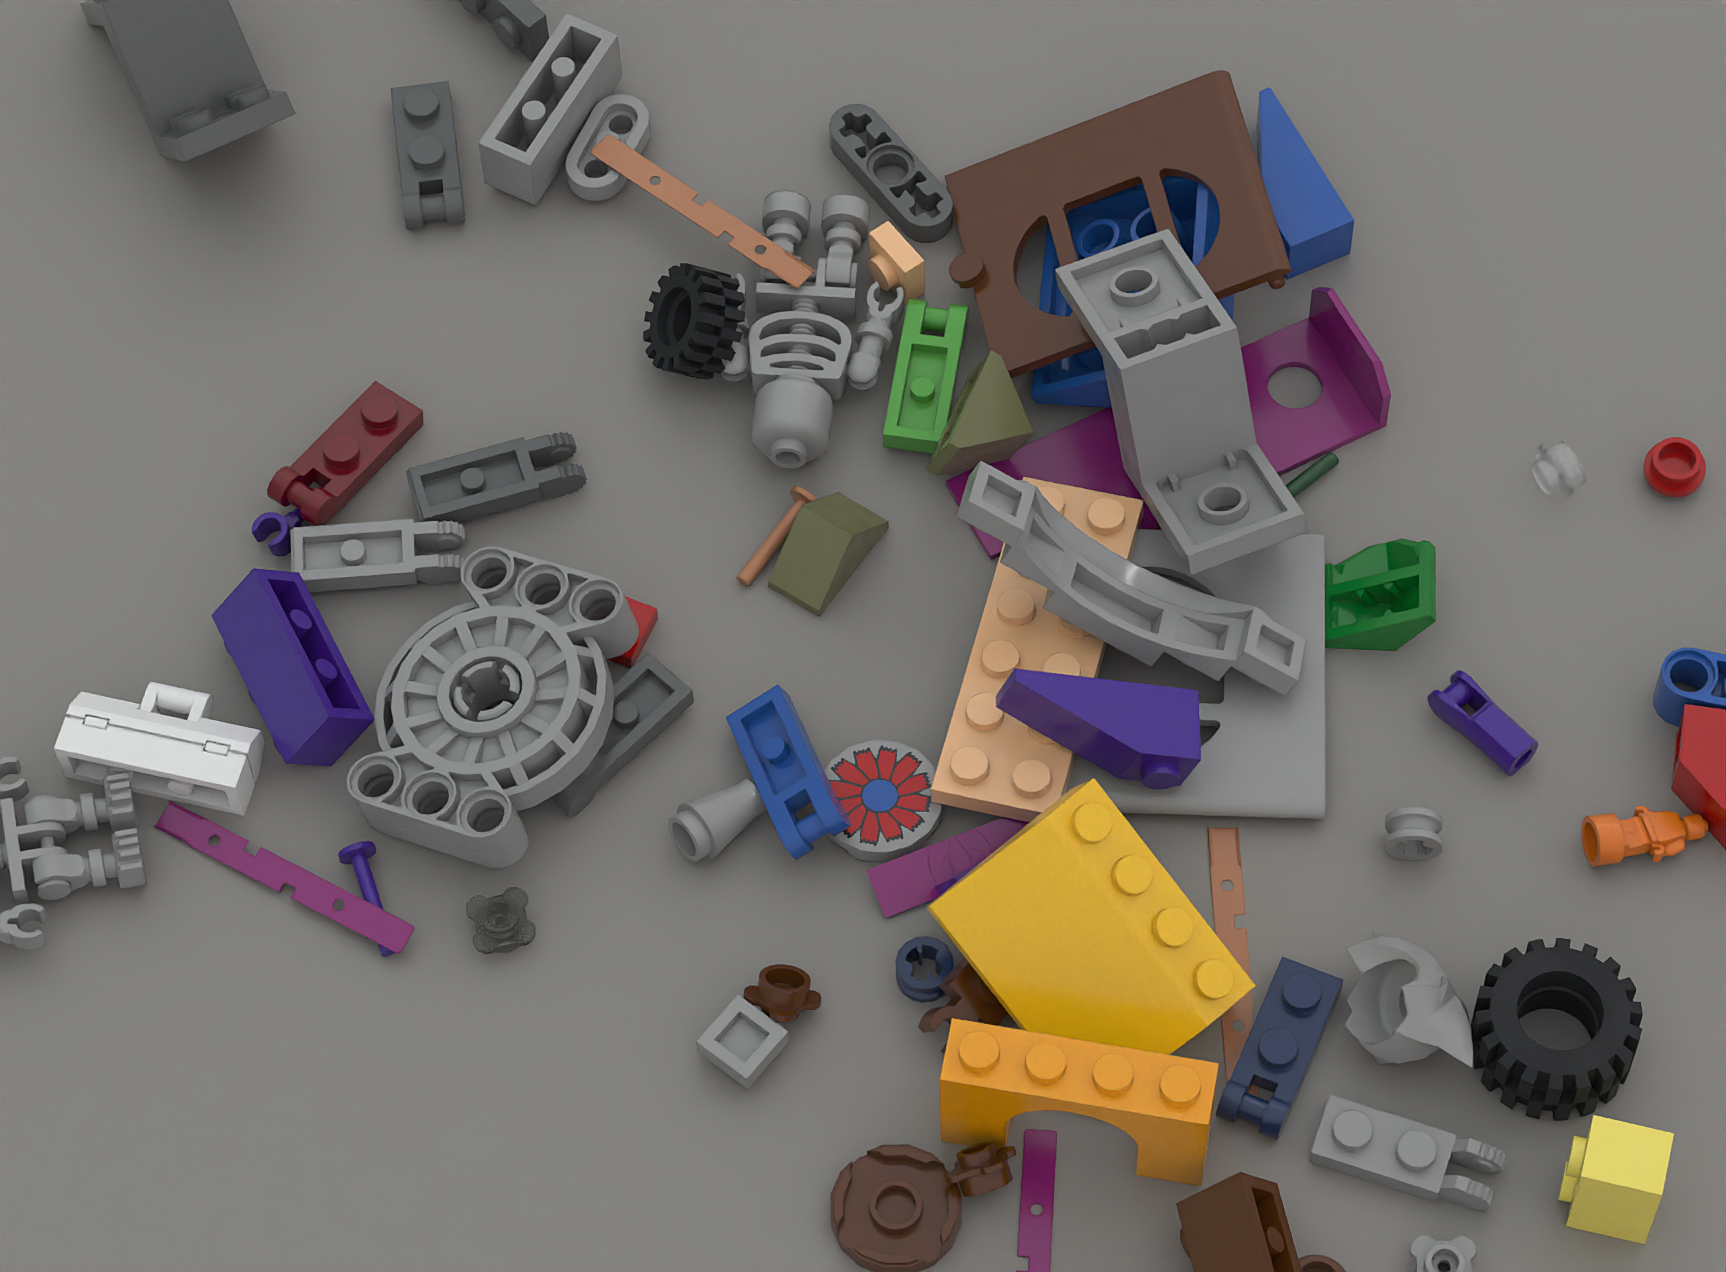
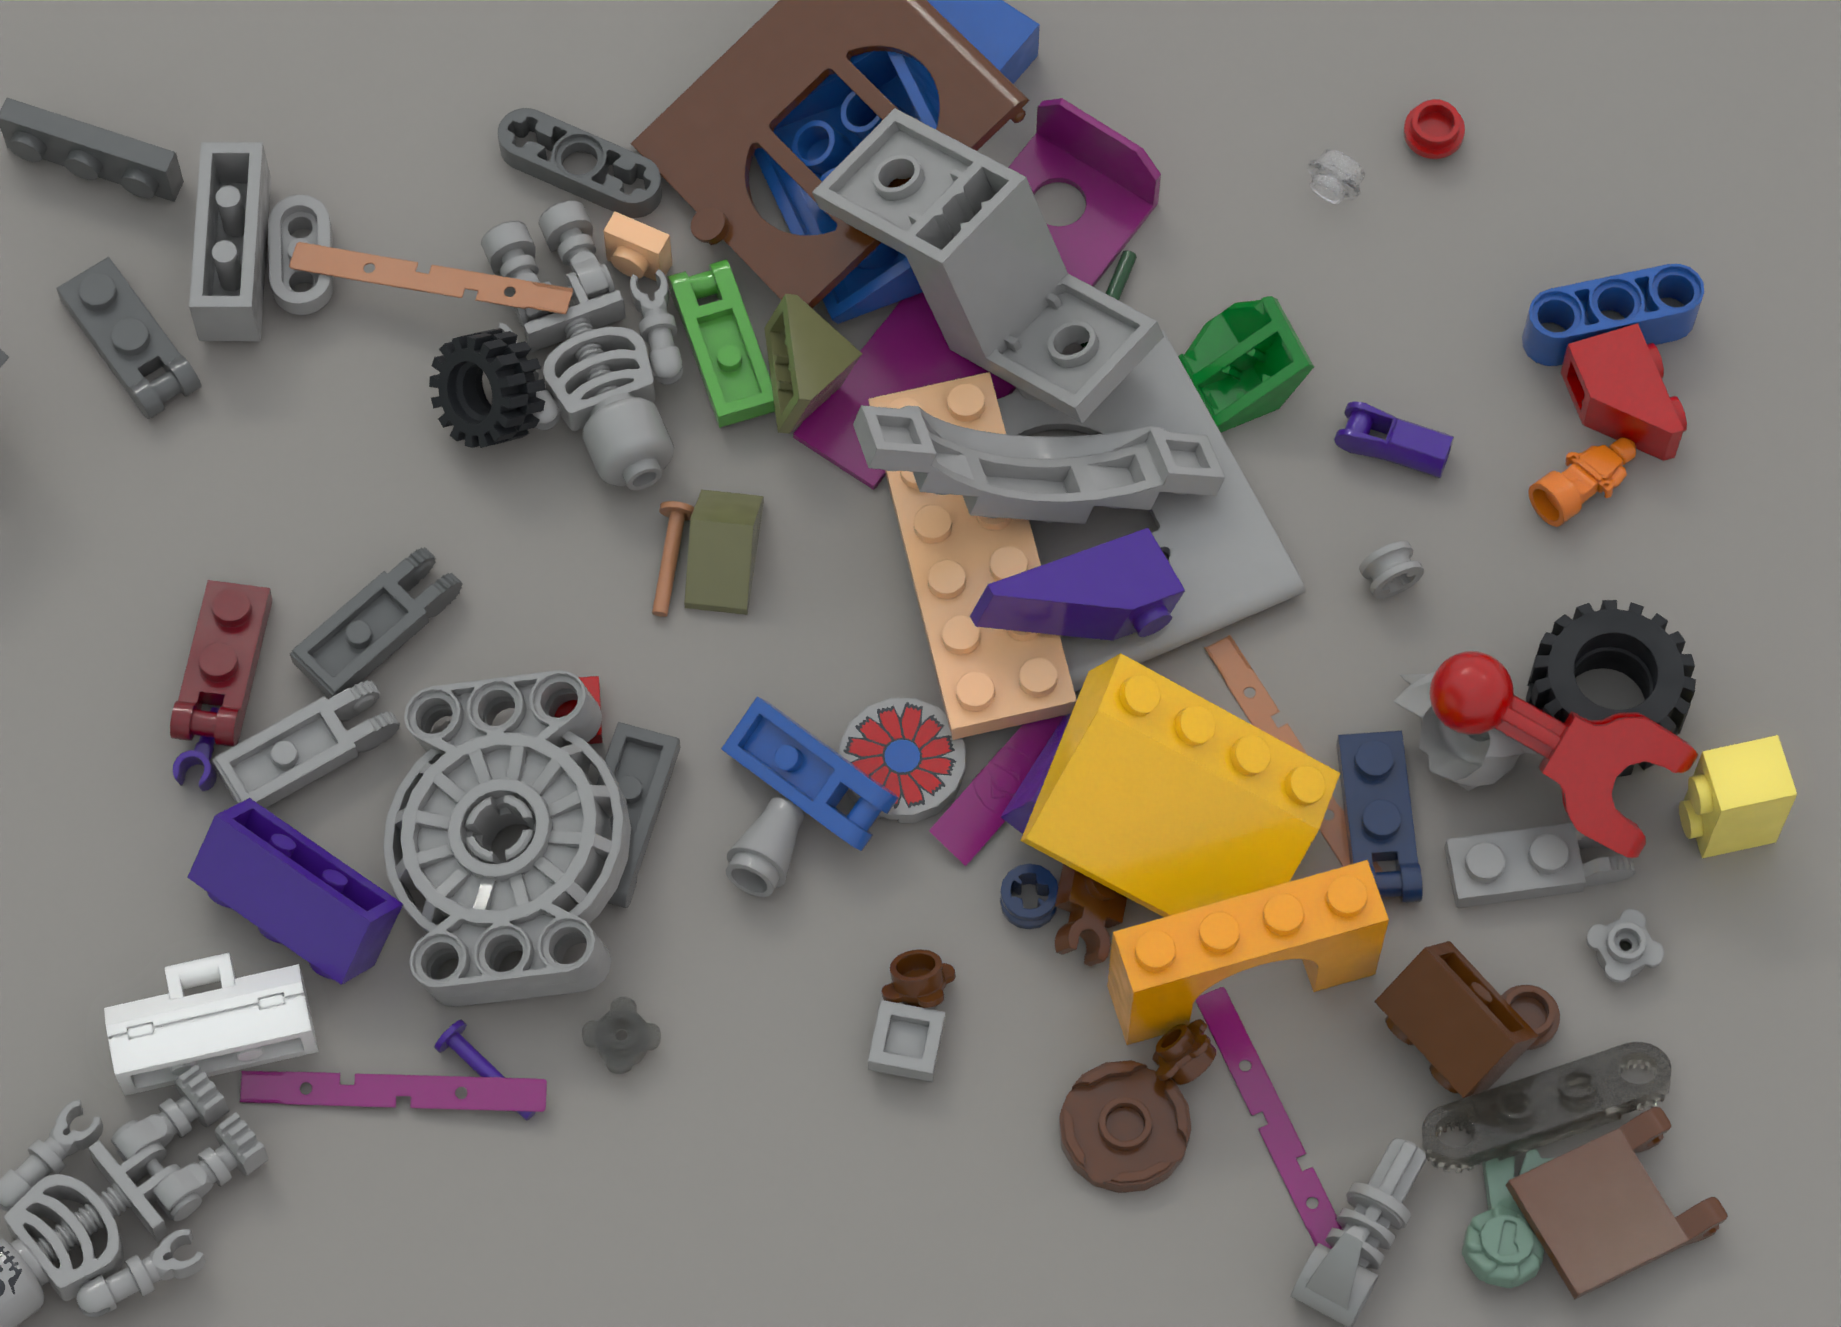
camera: 30 degrees left, 5 degrees up
none -> red piece [1430,651,1698,858]

